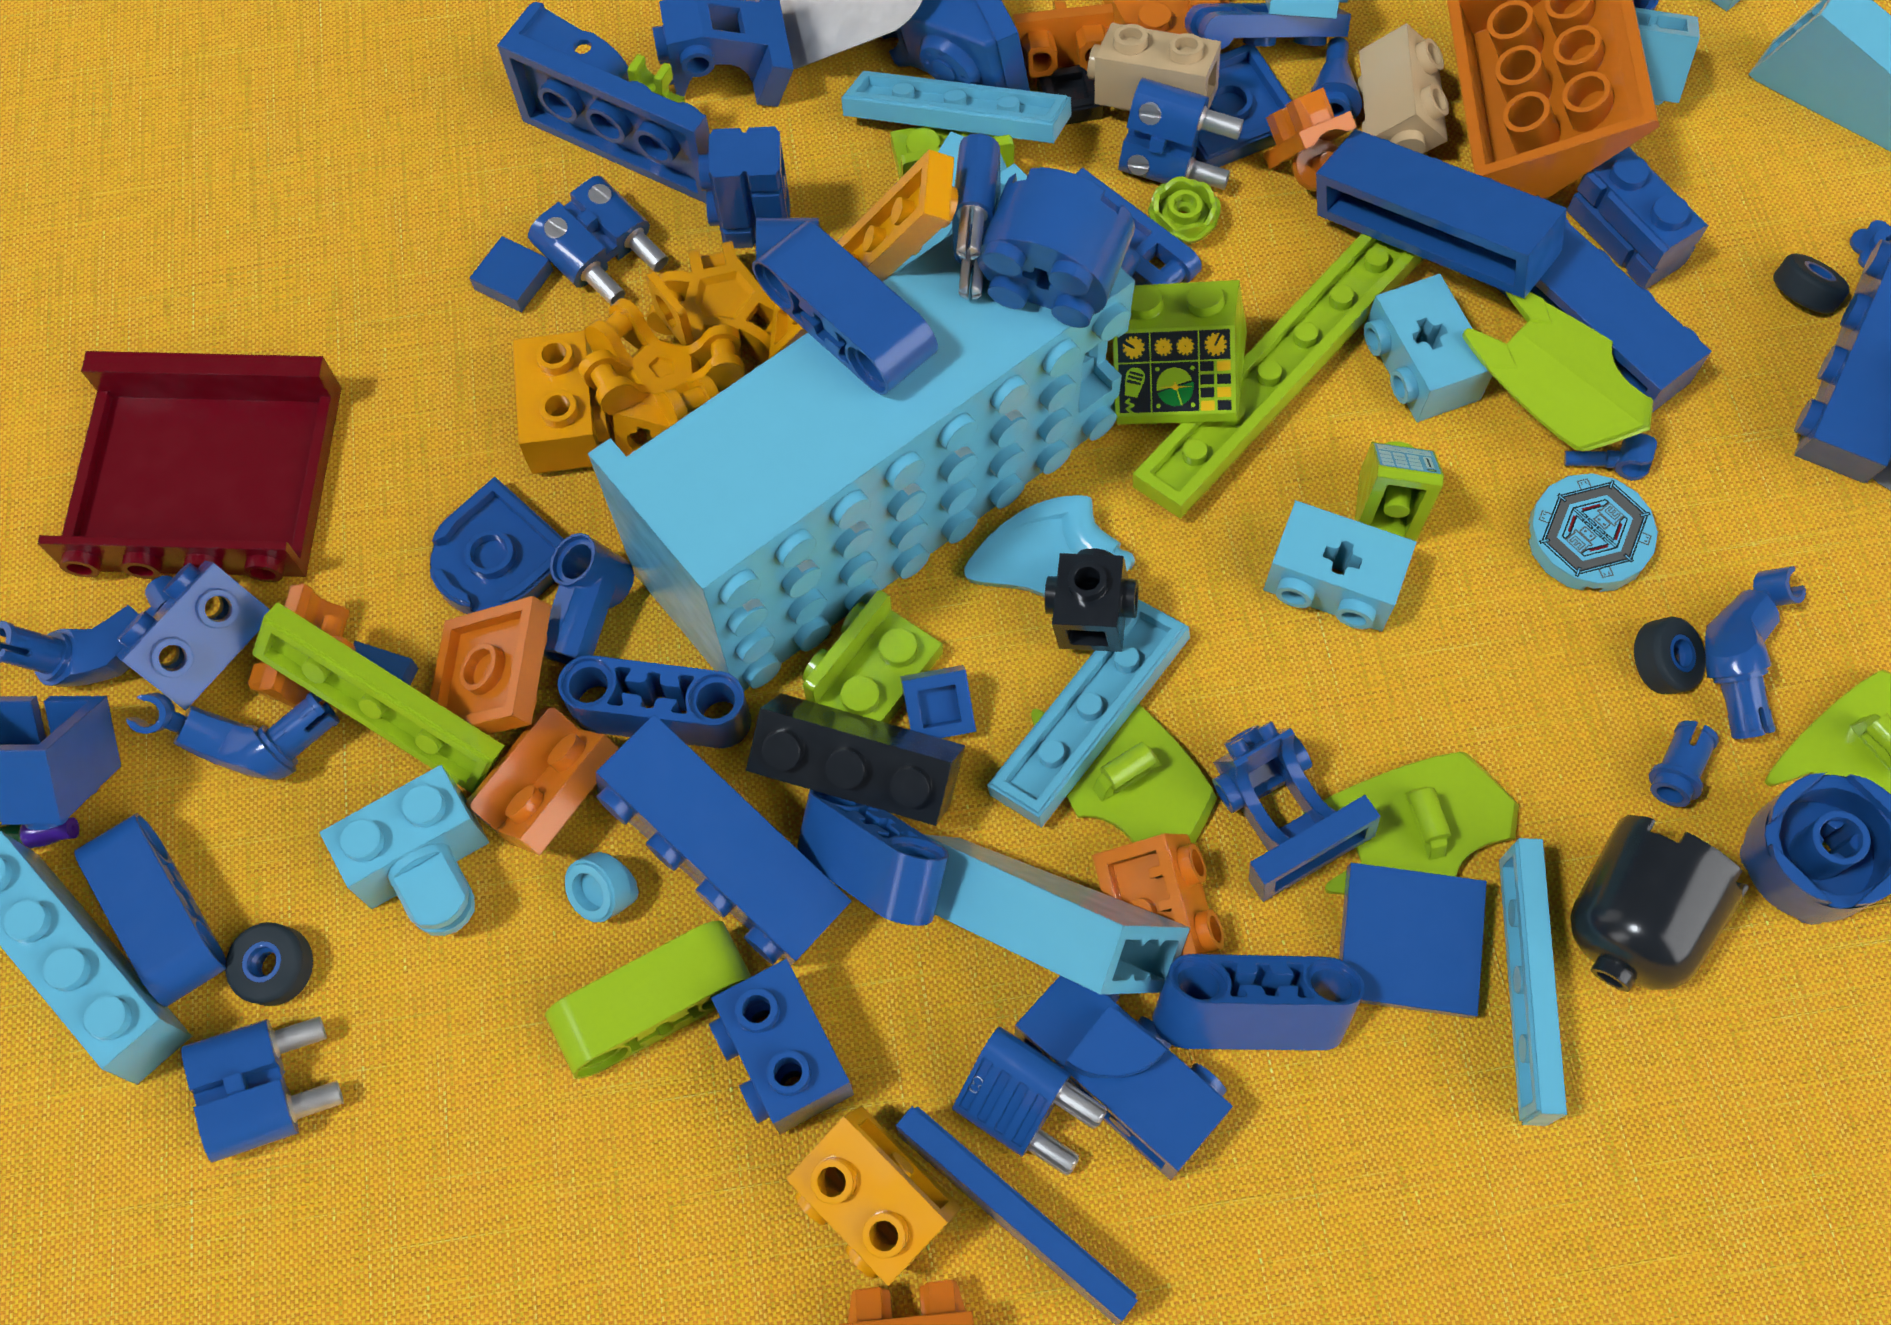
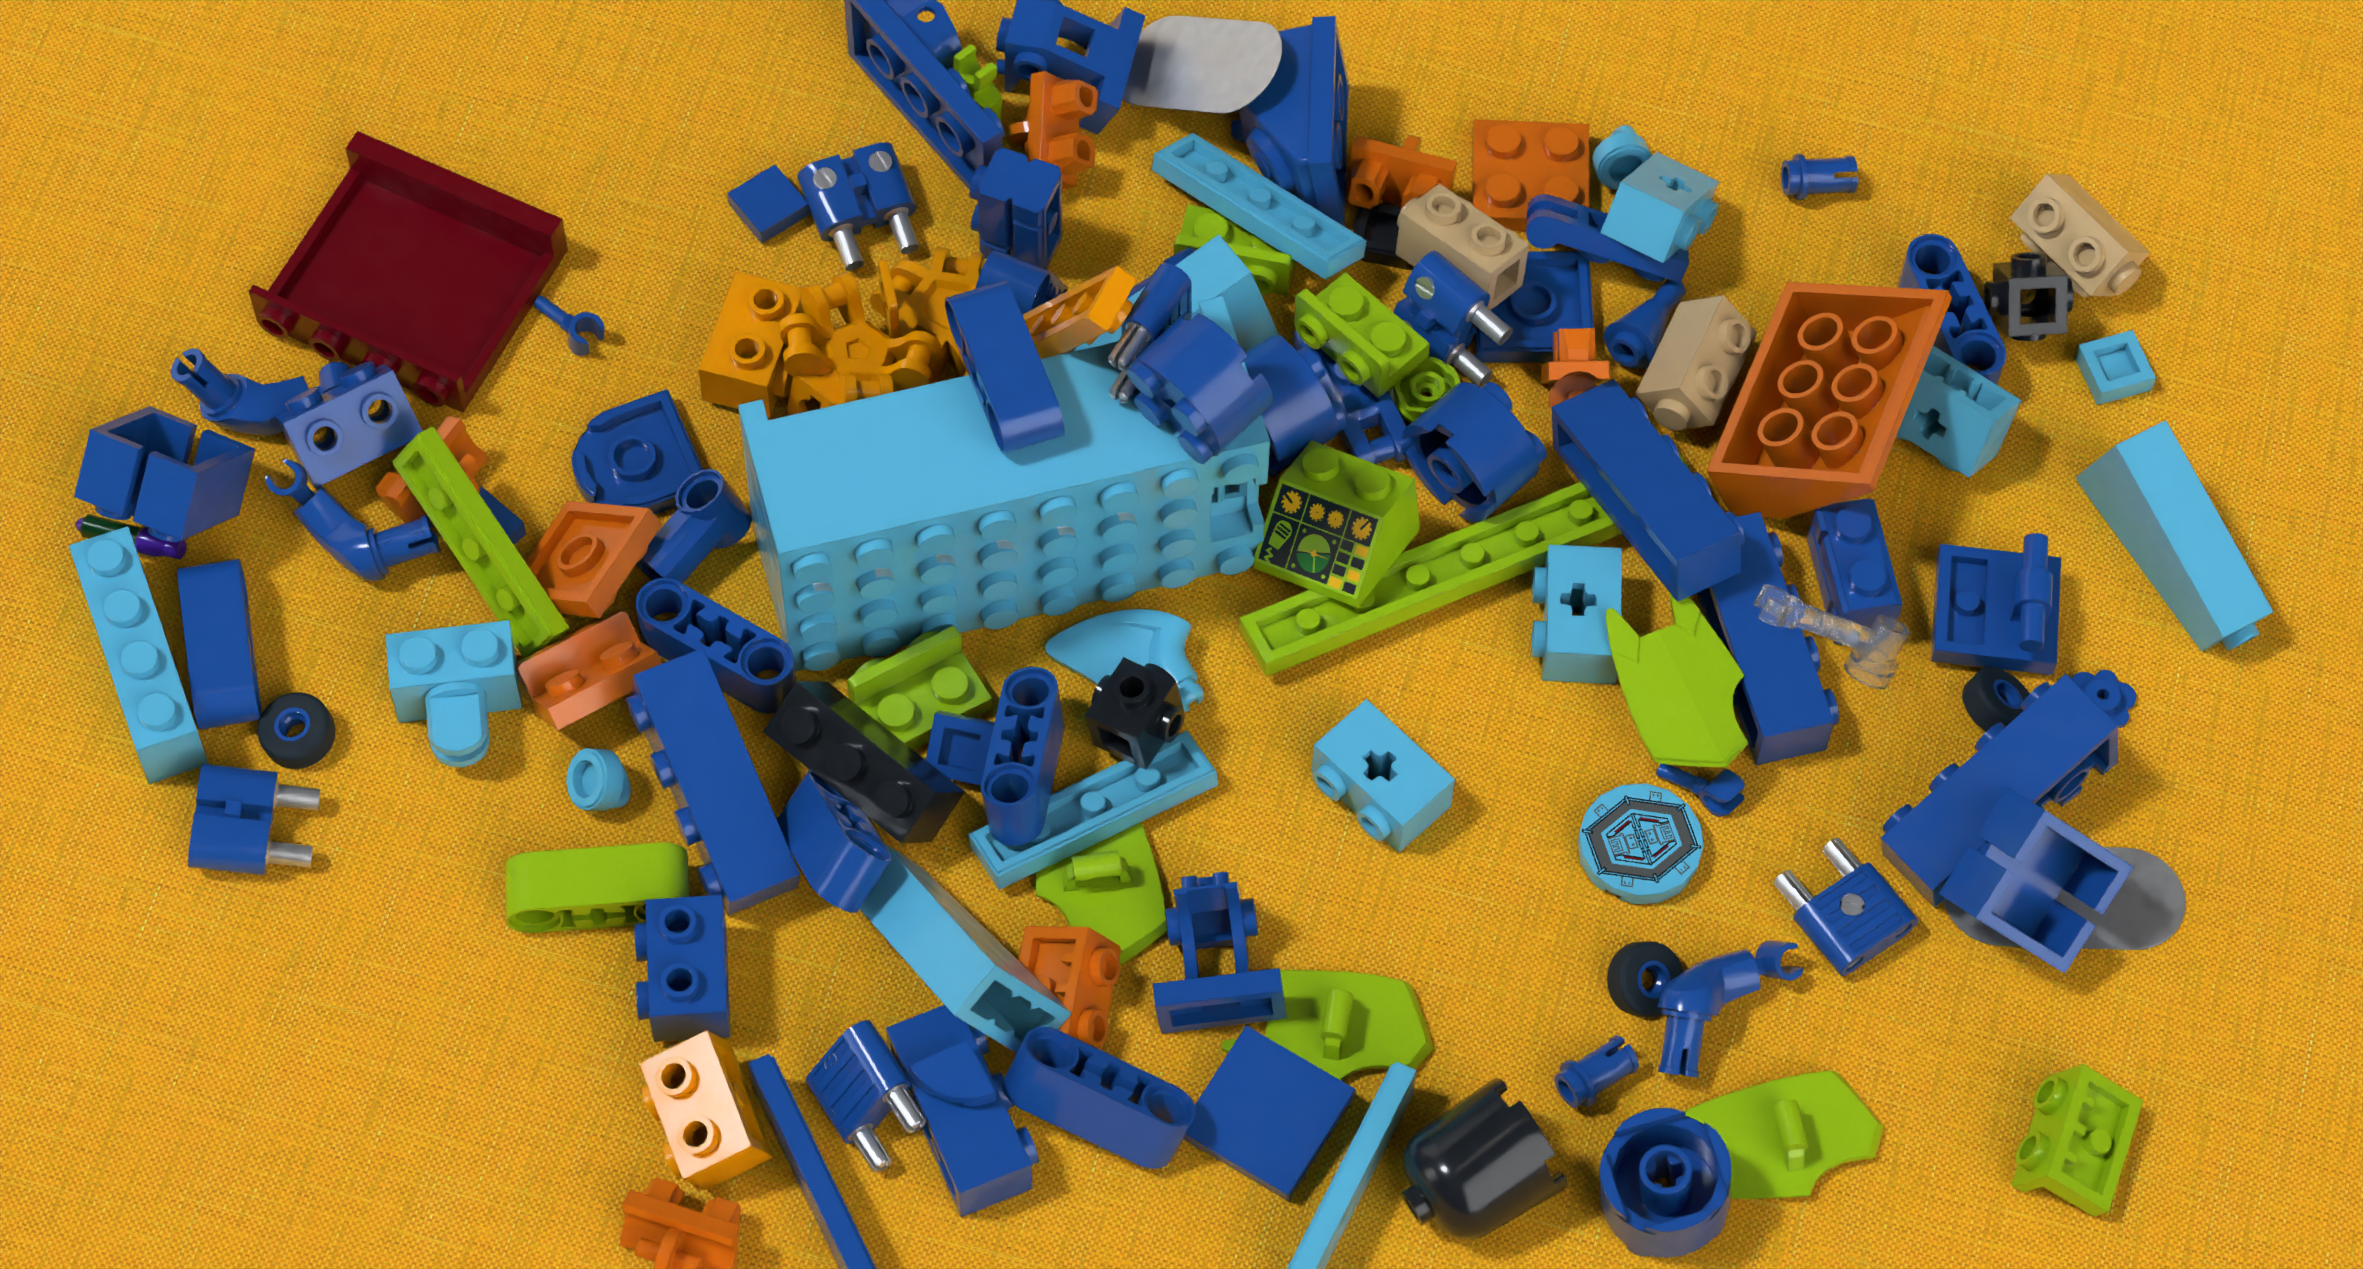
camera: 20 degrees right, 5 degrees down
lime slope [1355,442,1444,541] -> none
none -> blue hand [534,295,605,356]
none -> blue beam [981,667,1065,846]
none -> orange hips [1008,71,1098,189]
none -> lime bracket [1294,272,1430,398]
none -> blue brick [1402,382,1547,522]
none -> clear brick [1753,584,1910,689]
none -> blue piece [1774,838,1919,976]
none -> blue plate [1931,533,2061,675]

